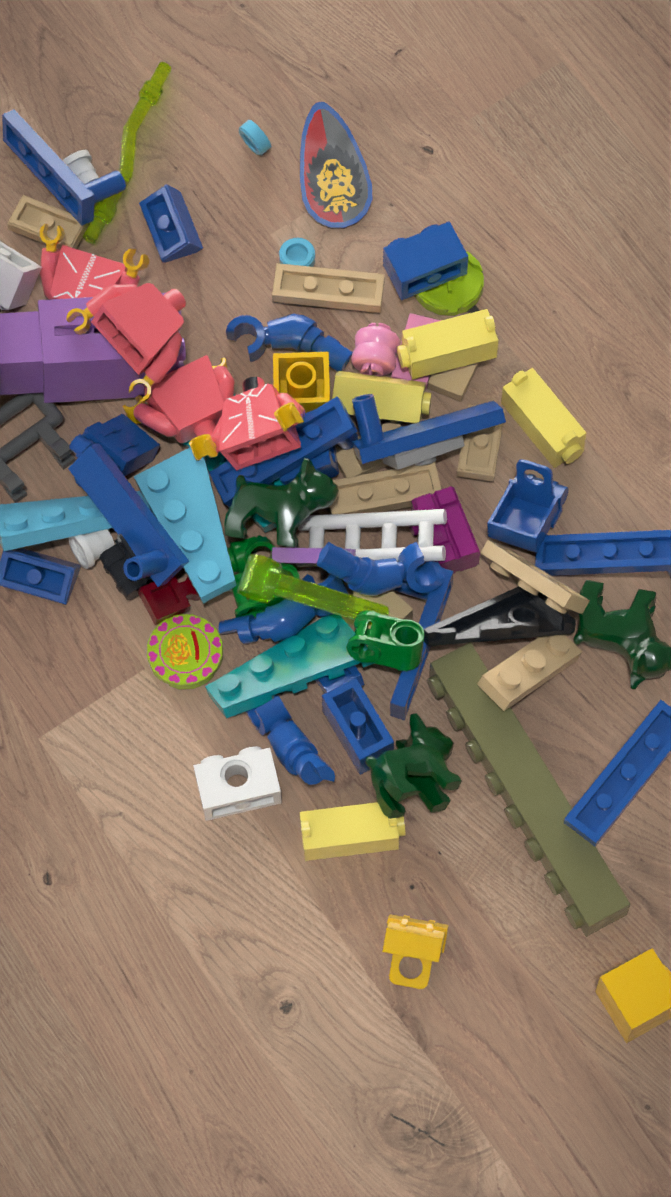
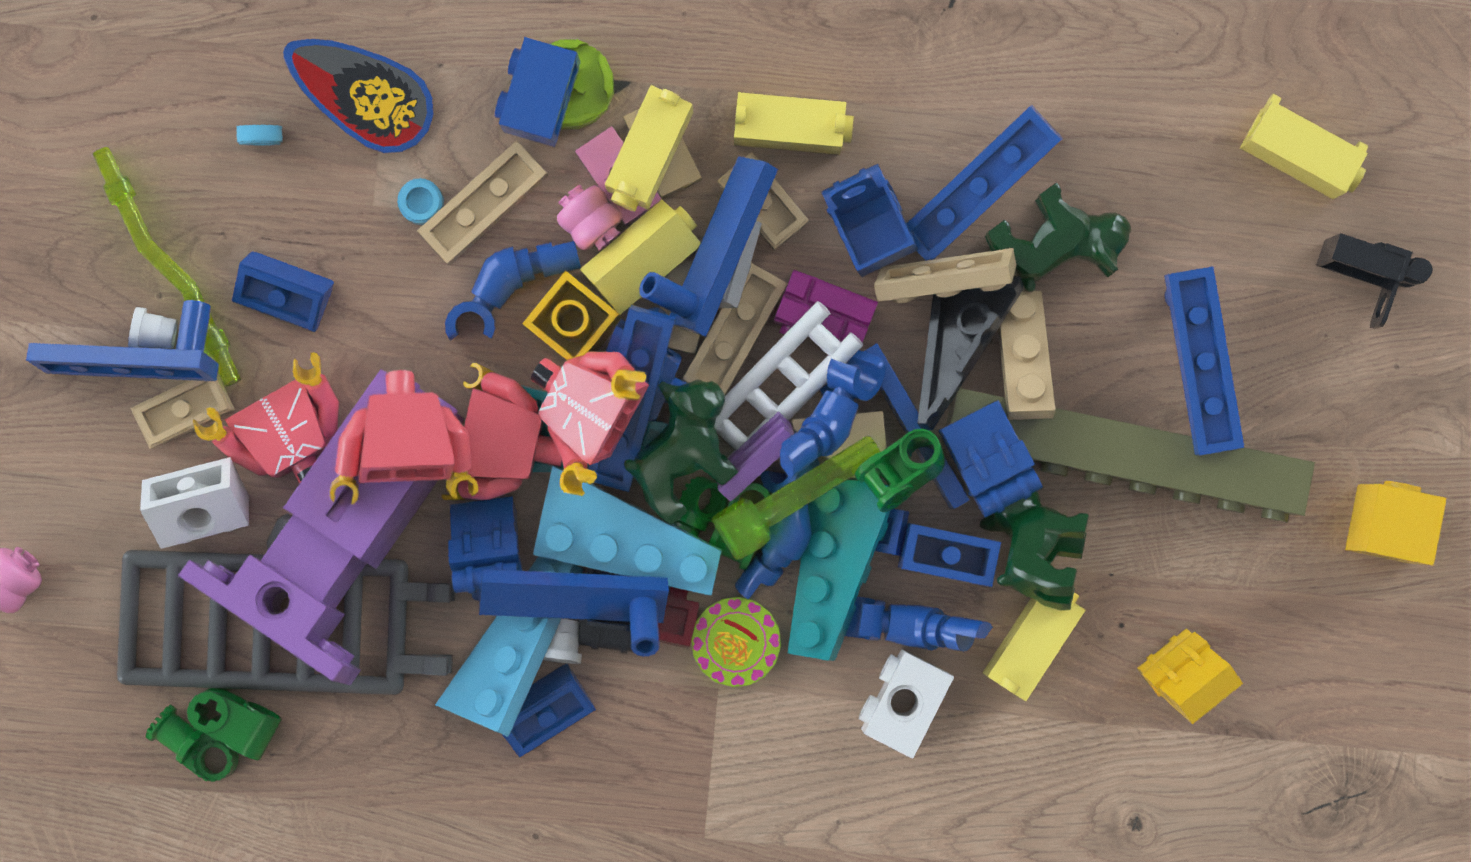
camera: 55 degrees left, 20 degrees up
none -> blue piece [938,400,1043,518]

